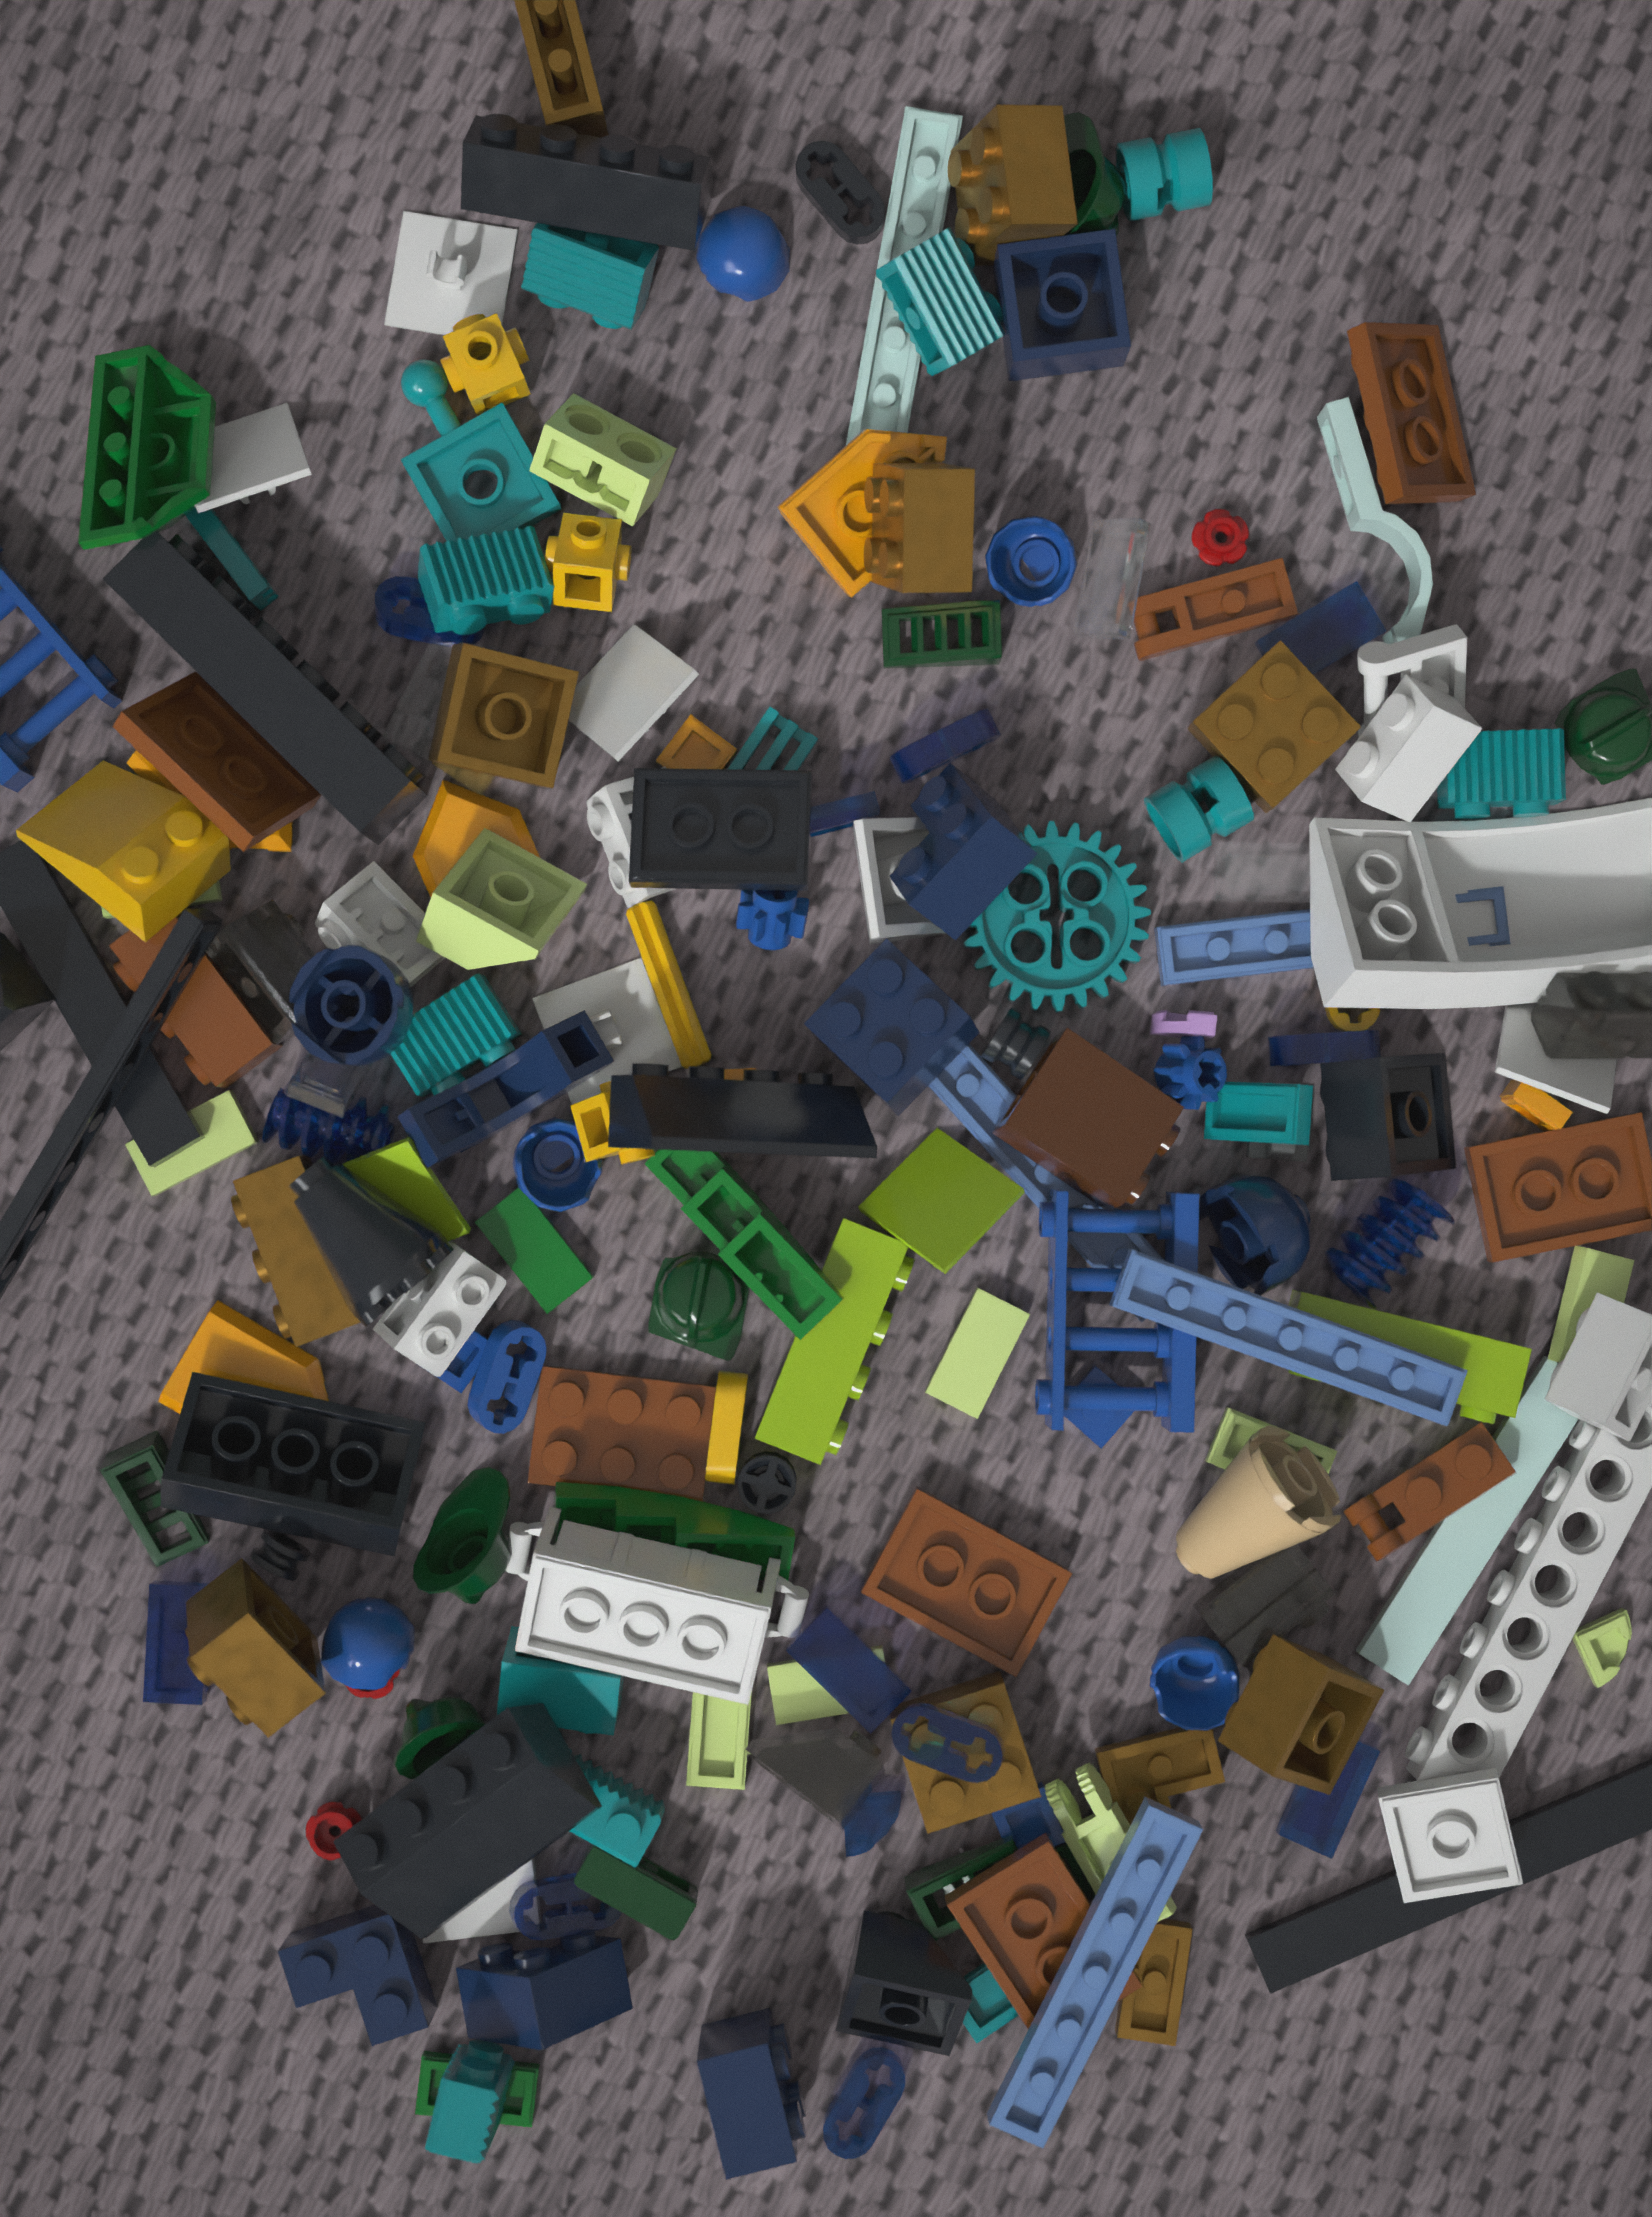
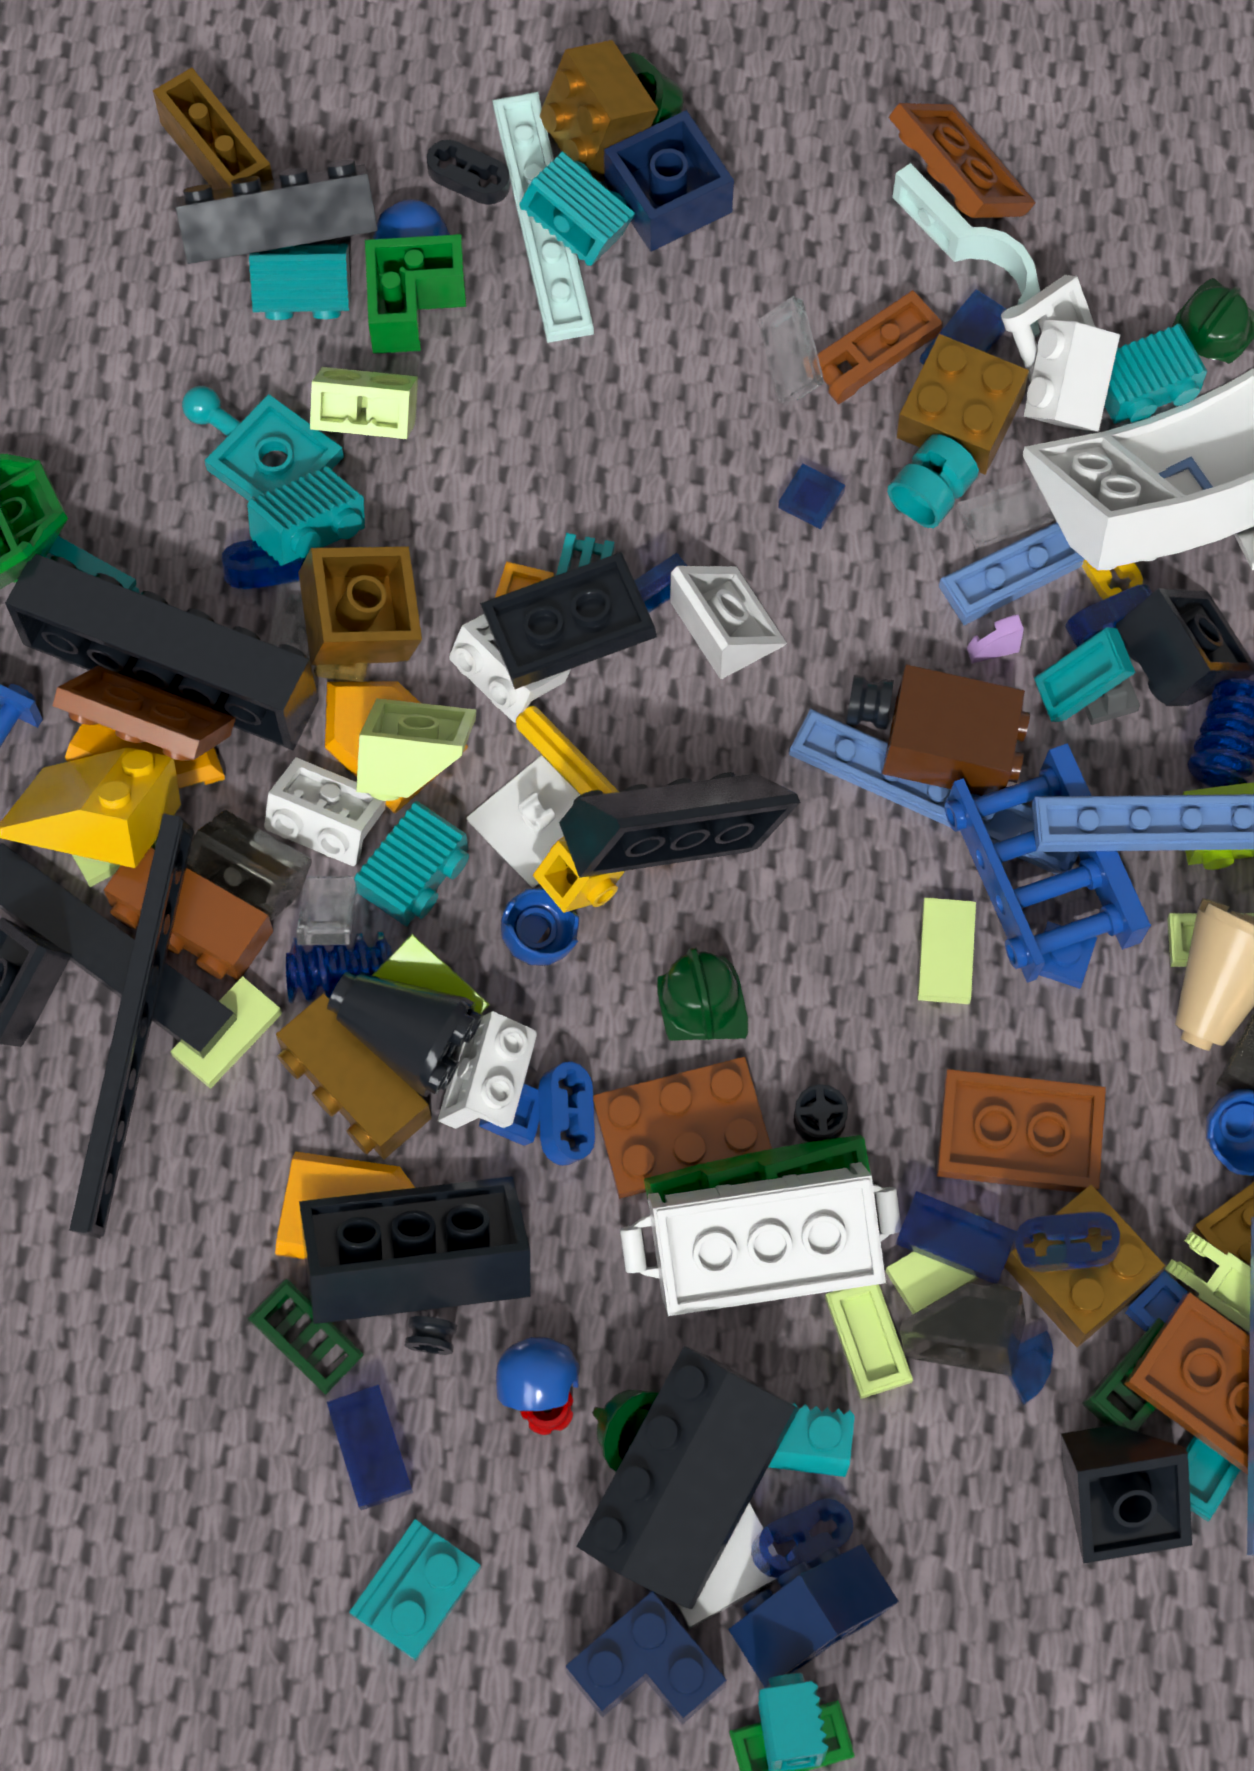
camera: 20 degrees left, 20 degrees down
pearl gold brick [185,1558,326,1738] -> none
white piece [196,403,312,513] -> none
dark blue cylinder [289,945,414,1066] -> none
red plate [306,1802,362,1860] -> none
white piece [384,211,518,335] -> none
dark blue arch [397,1010,614,1168] -> none
dark green piece [413,1467,511,1604] -> none
yellow brick [440,313,531,416] -> none
green tile [475,1187,594,1314] -> none
teal brick [497,1626,624,1736] -> none
yellow brick [545,513,632,612] -> none
white piece [568,624,699,761] -> none
dark green slope [574,1843,698,1940] -> none
green slope [644,1149,844,1340] -> none
dark blue brick [697,2008,806,2180] -> none
yellow beam [705,1370,748,1485] -> none
blue gear [736,890,810,950] -> none
lime brick [754,1217,915,1465] -> none
light orange tile [777,429,947,598] -> none
dark blue brick [804,938,980,1117] -> none
clear blue beam [823,2047,906,2159] -> none
lime piece [858,1128,1025,1274] -> none
pearl gold brick [863,463,975,593] -> none
dark green slope [881,600,1002,669] -> none
clear blue beam [890,708,1002,784] -> none
dark blue brick [890,763,1038,940] -> none
teal gear [963,821,1151,1012] -> none
blue hair [985,516,1078,607] -> none
teal wheel [1115,128,1213,221] -> none
blue gear [1153,1036,1227,1110] -> none
red plate [1191,509,1249,567] -> none
dark blue cylinder [1199,1175,1311,1296] -> none
none -> teal plate [349,1519,482,1661]
none -> green brick [365,234,466,354]
none -> clear blue tile [778,463,845,530]

